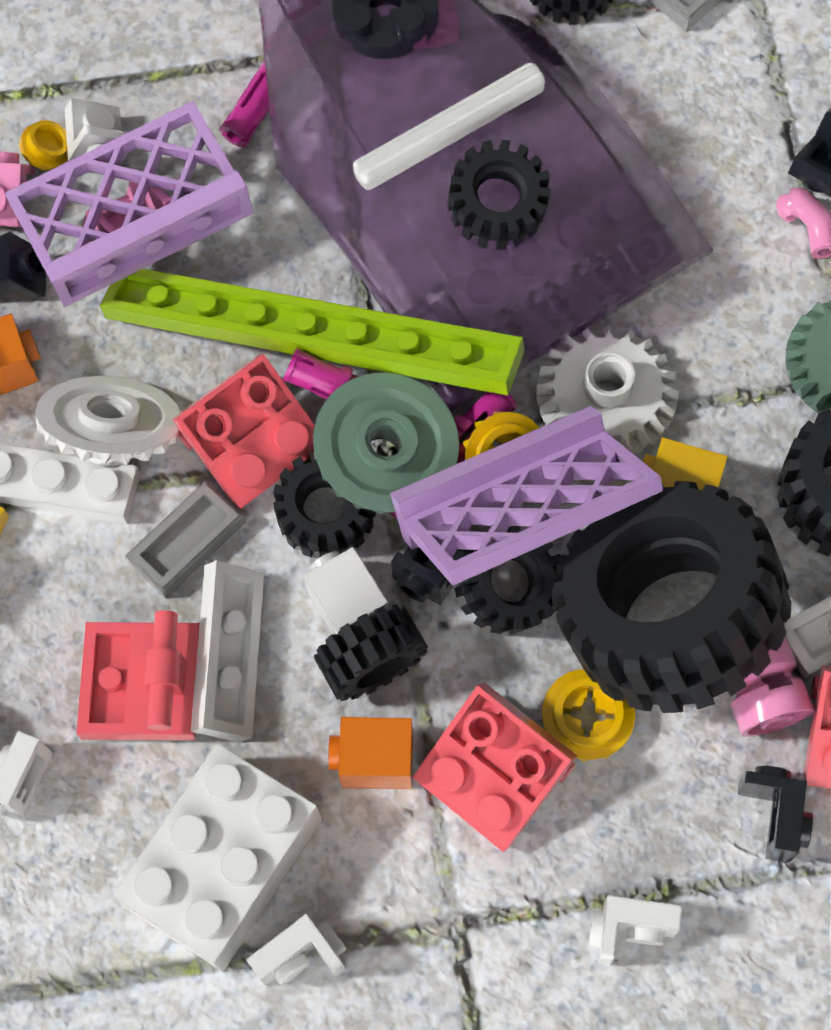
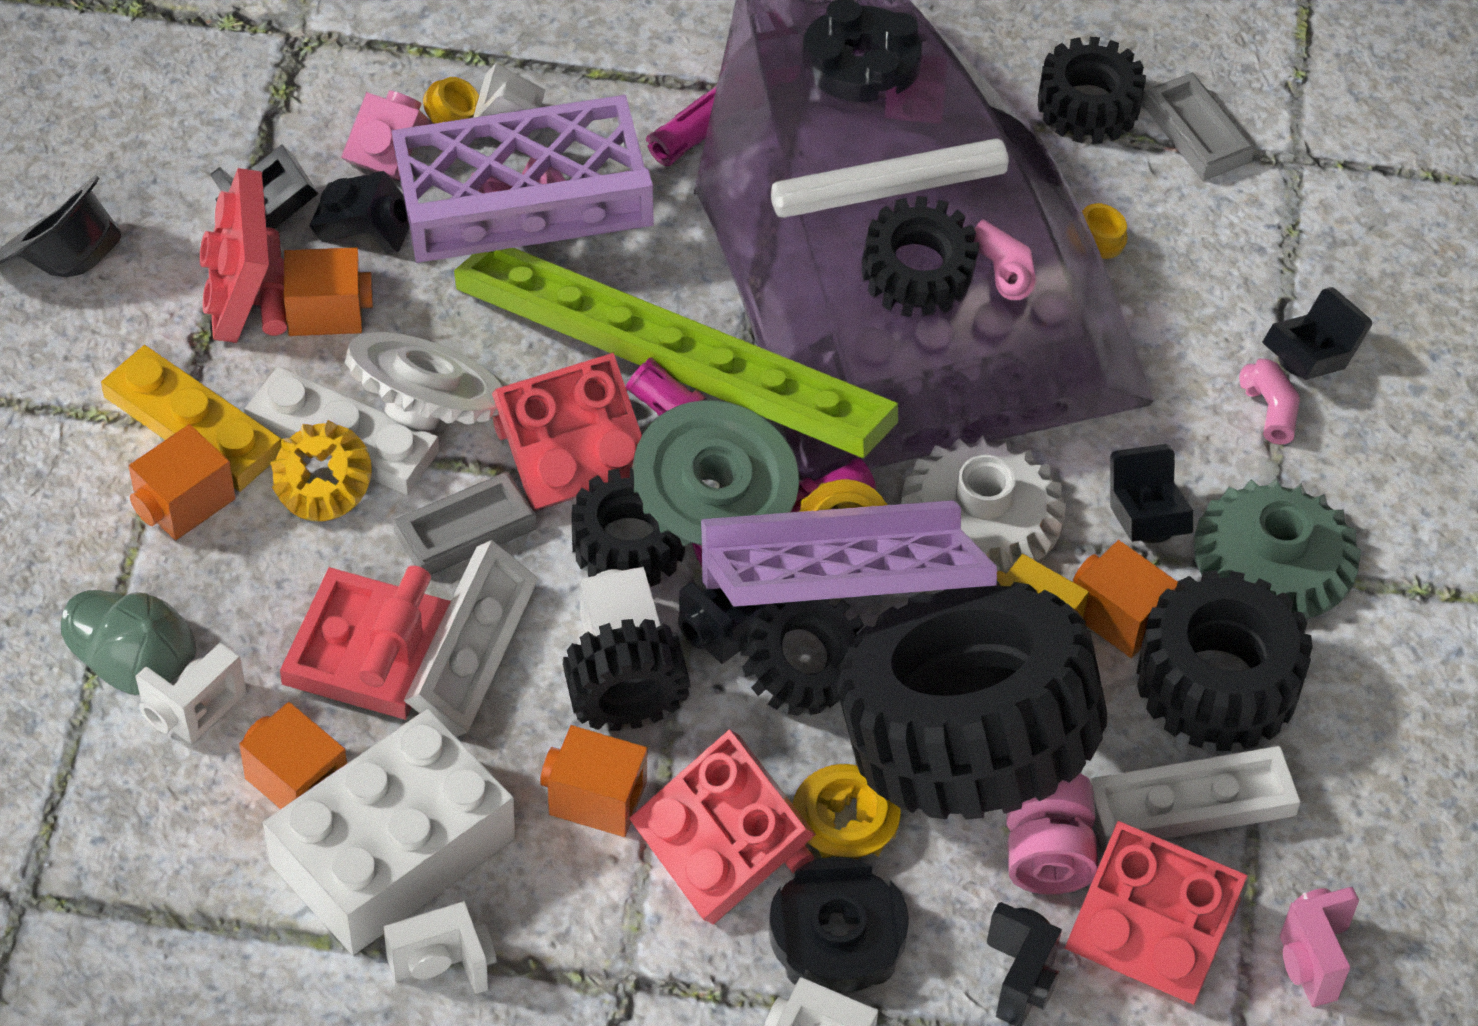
camera: 10 degrees right, 15 degrees down
none -> orange brick [239,702,347,809]
none -> yellow gear [270,420,372,522]
none -> black plate [769,857,909,993]
none -> bright pink arm [974,219,1036,300]
none -> yellow plate [1069,203,1128,259]
none -> orange brick [1073,539,1178,659]
none -> black bracket [1110,444,1194,543]

